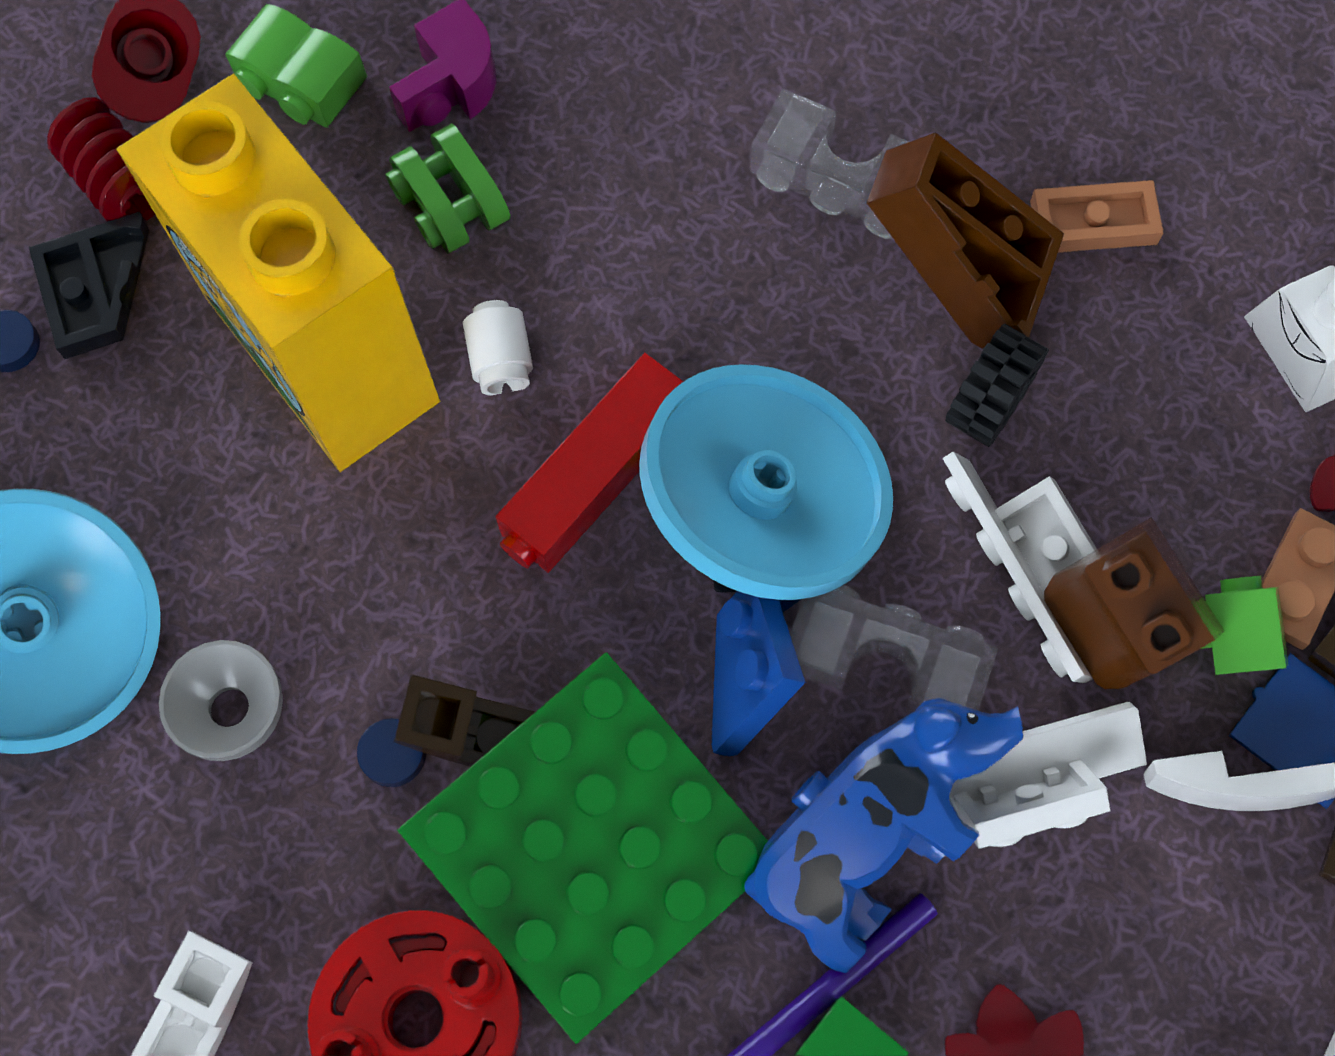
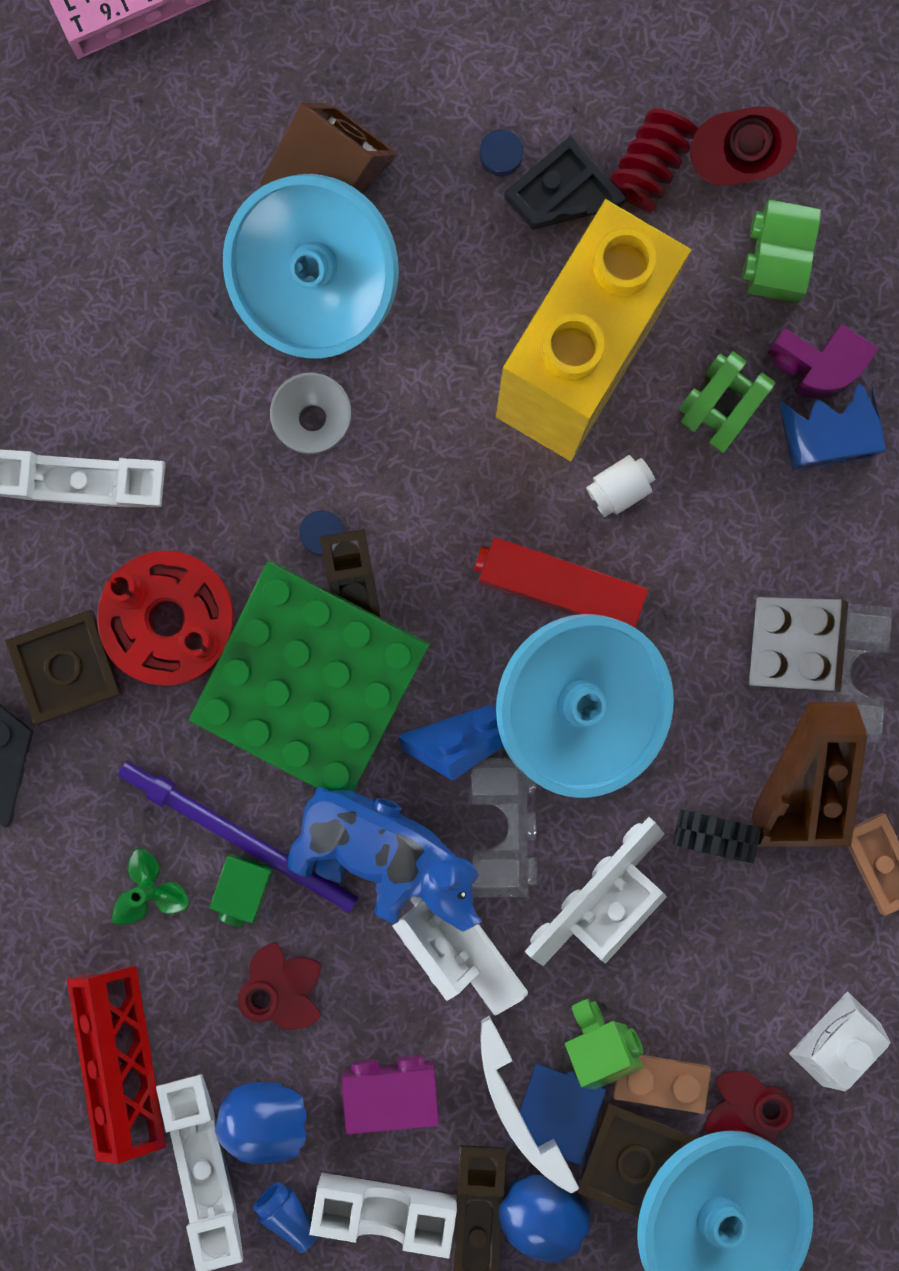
camera: 65 degrees right, 15 degrees up
reddish brown hips [1044,517,1224,689] -> none
none -> magenta brick [341,1055,439,1135]
none -> plate [749,597,849,692]
none -> blue piece [779,384,886,471]

